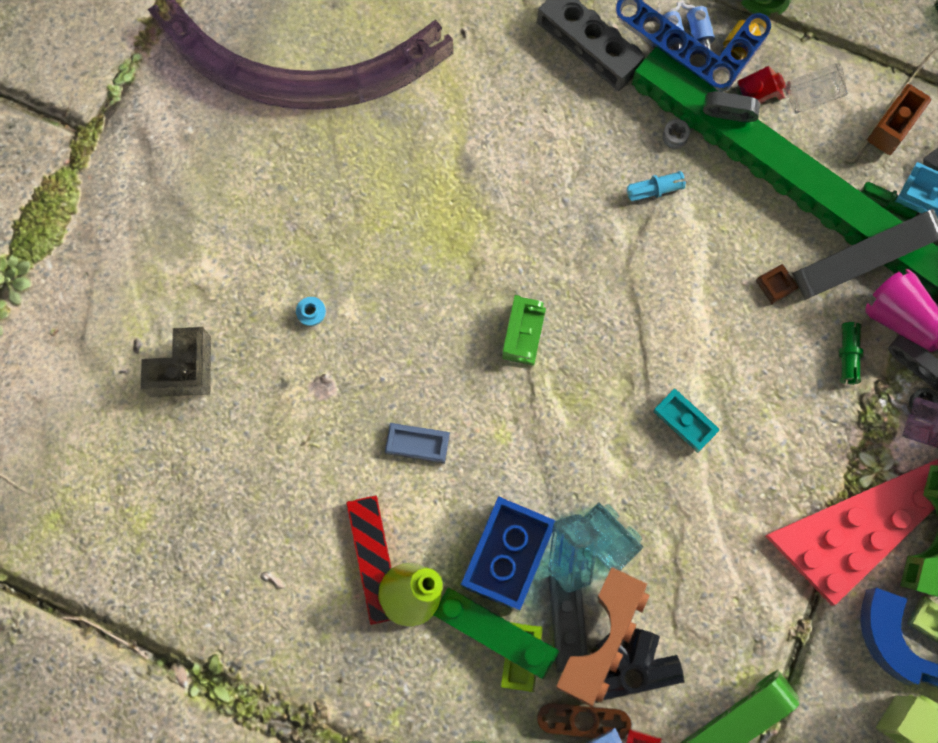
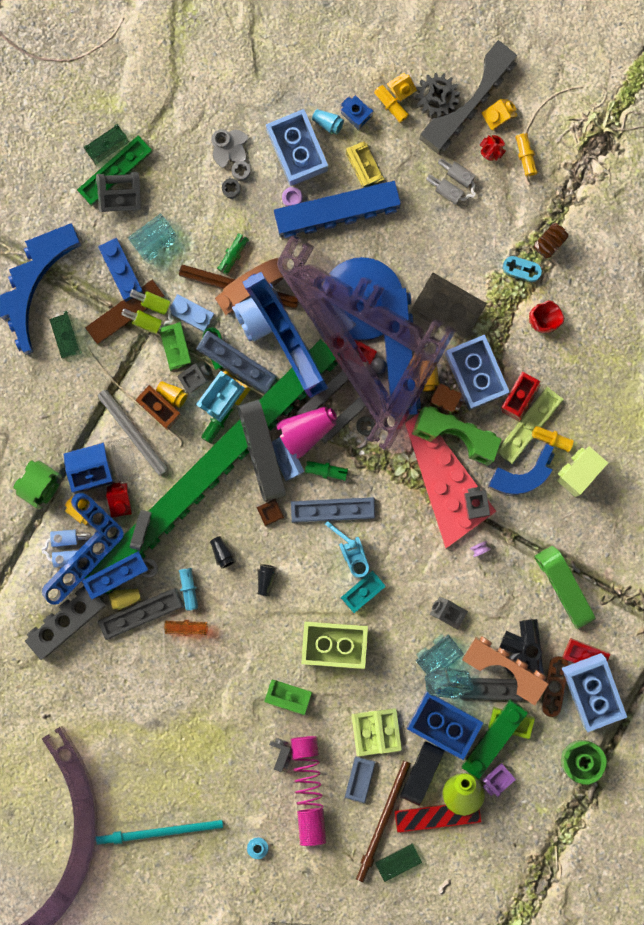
camera: 85 degrees left, 10 degrees up
none -> blue slope [63,442,115,494]
none -> blue plate [82,551,149,600]
none -> teal bar [96,820,223,845]
none -> light grey axle [98,389,168,476]
none -> dark grey tile [98,588,183,640]
none -> light yellow cone [108,588,141,611]
none -> yellow cone [156,381,188,408]
none -> clear orange pin [164,619,208,636]
none -> black cone [210,536,236,569]
none -> black cone [257,564,278,596]
none -> dark grey bracket [269,738,291,772]
none -> light blue plate [272,437,304,481]
none -> sand blue tile [291,497,375,523]
none -> dark pink piece [291,736,327,846]
none -> yellowish green brick [301,622,368,669]
none -> medium azure hinge [325,521,357,548]
none -> medium azure piece [339,537,369,579]
none -> yellowish green slope [351,708,402,756]
none -> reddish brown bar [356,760,411,883]
none -> clear green tile [375,843,422,882]
none -> black beam [400,741,445,806]
none -> dark grey bracket [430,597,468,630]
none -> dark grey brick [464,487,490,519]
none -> lavender bush [470,540,491,557]
none -> medium lavender bracket [482,763,516,797]

